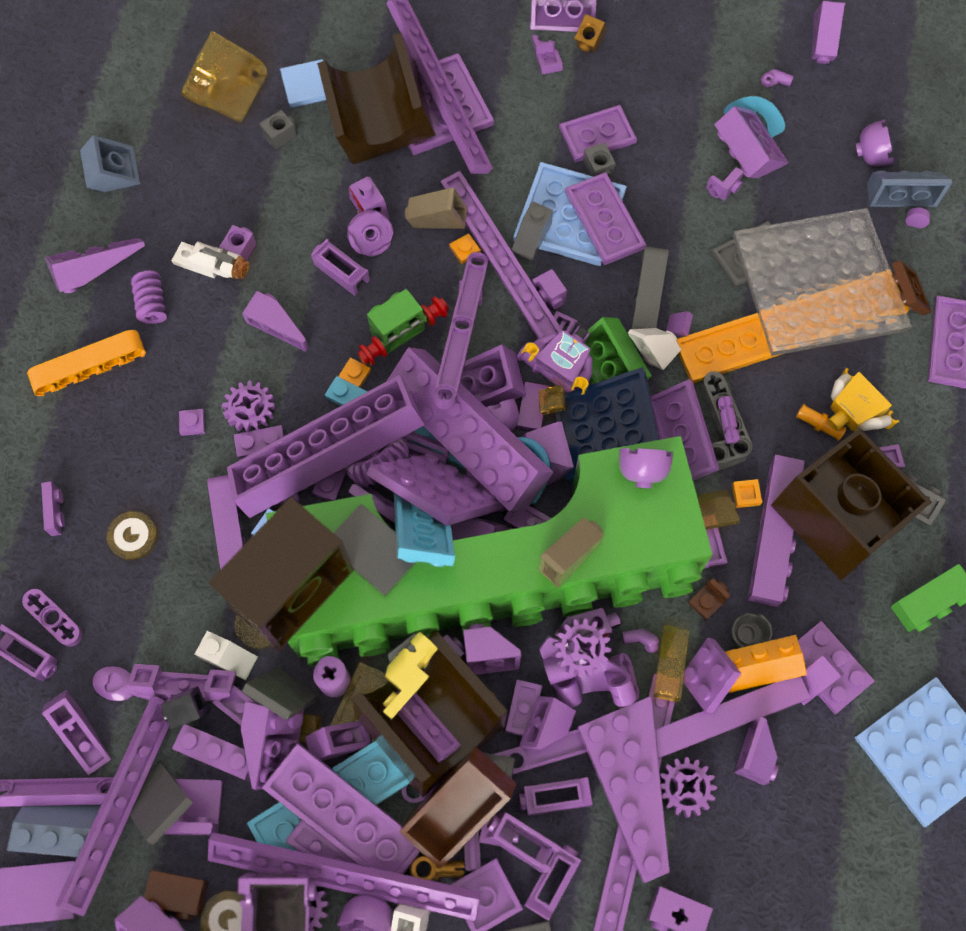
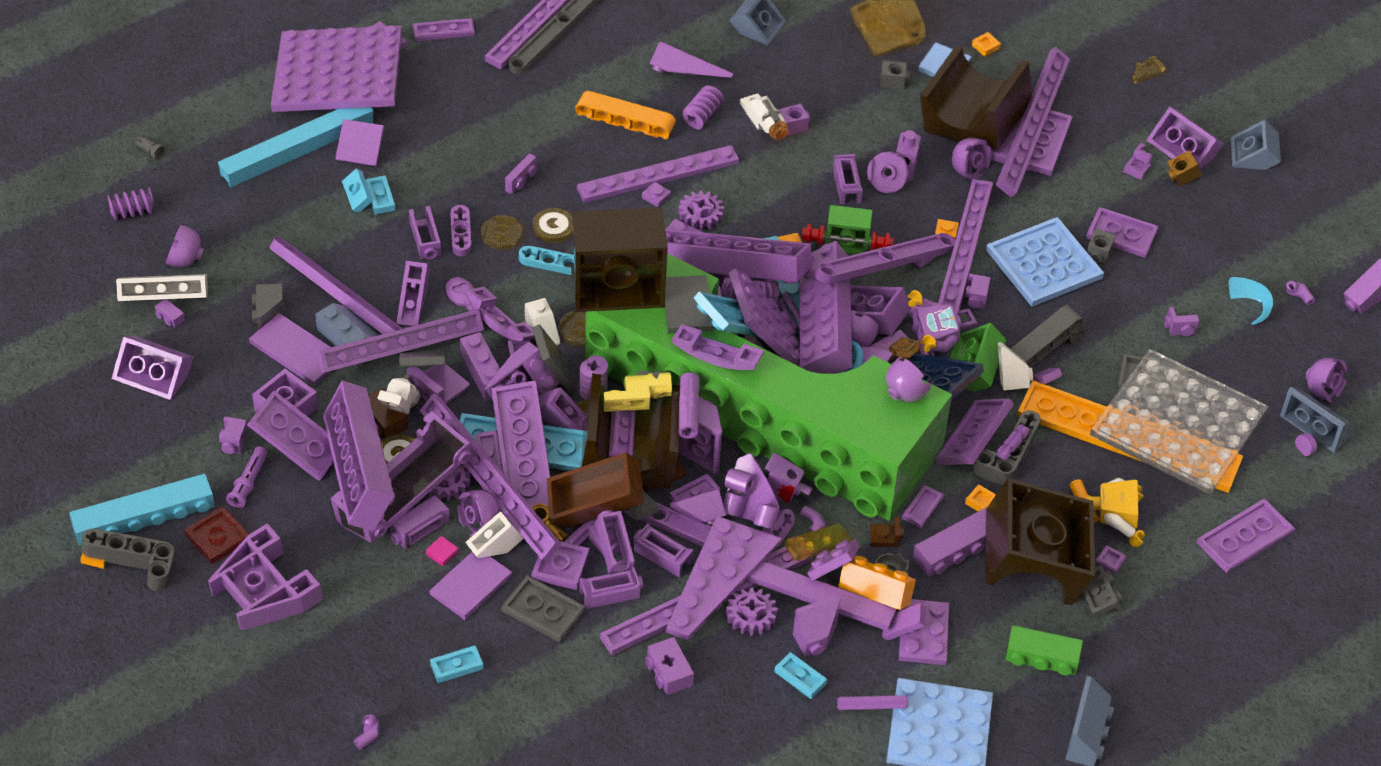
camera: 40 degrees right, 20 degrees down
black brick [161,686,208,729] -> none
medium lavender slope [242,291,309,352] -> none
dark tan slope [405,188,468,229] -> none
dark grey slope [512,201,553,261] -> none
dark tan slope [538,517,604,589] -> none
medium lavender gear [552,618,611,677] -> none
medium lavender tile [565,172,646,265] -> none
clear yellow piece [697,490,740,530] -> none
medium lavender slope [714,106,789,178] -> none
reddish brown plate [892,260,932,316] -> none
none -> white plate [378,374,420,414]
none -> clear yellow tile [481,215,523,250]
none -> medium azure beam [519,246,574,275]
none -> medium lavender plate [577,145,739,203]
none -> medium lavender slope [672,324,764,370]
none -> medium lavender axle [679,373,700,438]
none -> medium azure plate [774,652,827,699]
none -> medium lavender axle [837,695,909,710]
none -> medium lavender cylinder [952,138,991,180]
none -> light orange plate [972,32,1001,57]

